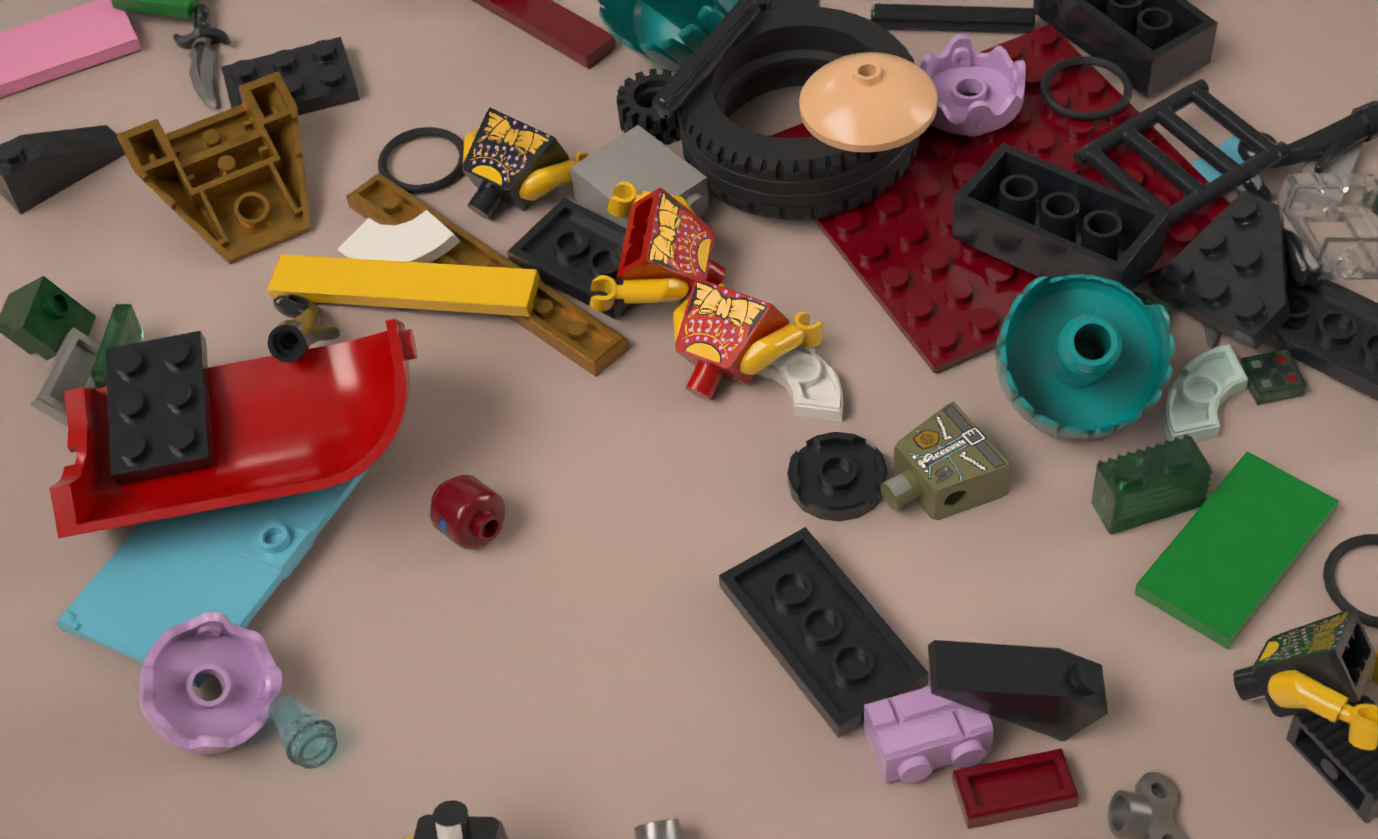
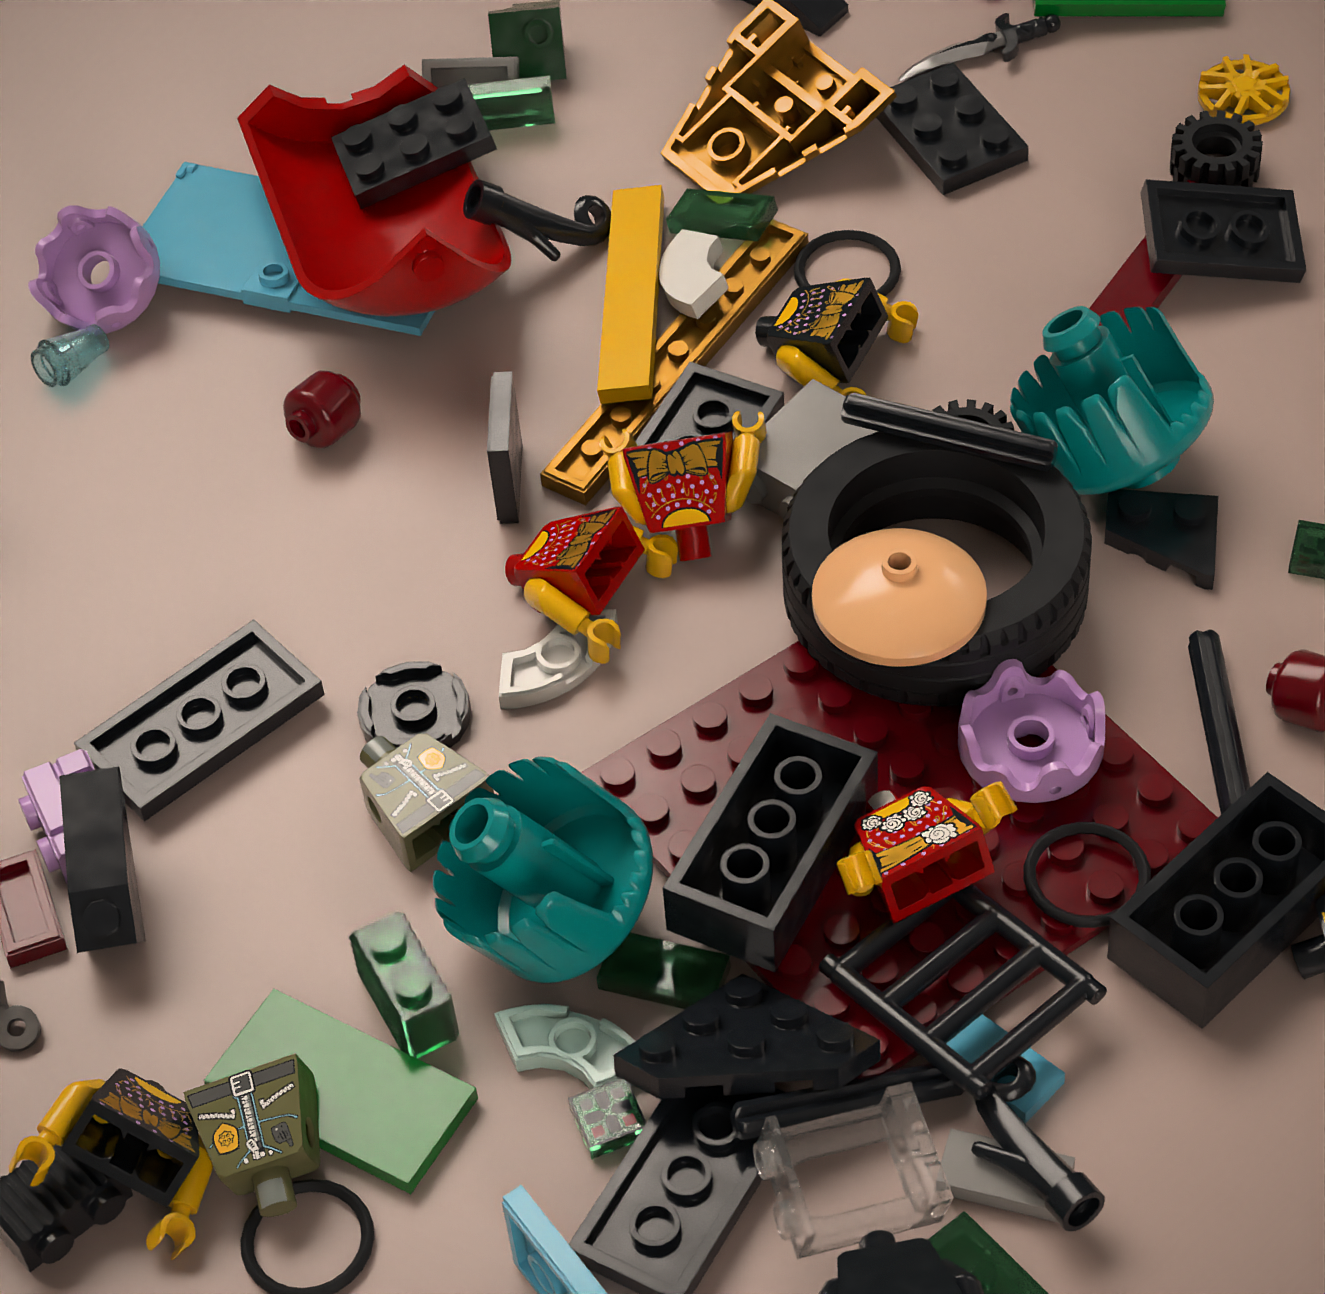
camera: 80 degrees right, 0 degrees up
none -> olive torso [183,1053,321,1217]
none -> tile [487,371,522,524]
none -> clear green tile [666,188,778,242]
none -> torso [836,781,1018,923]

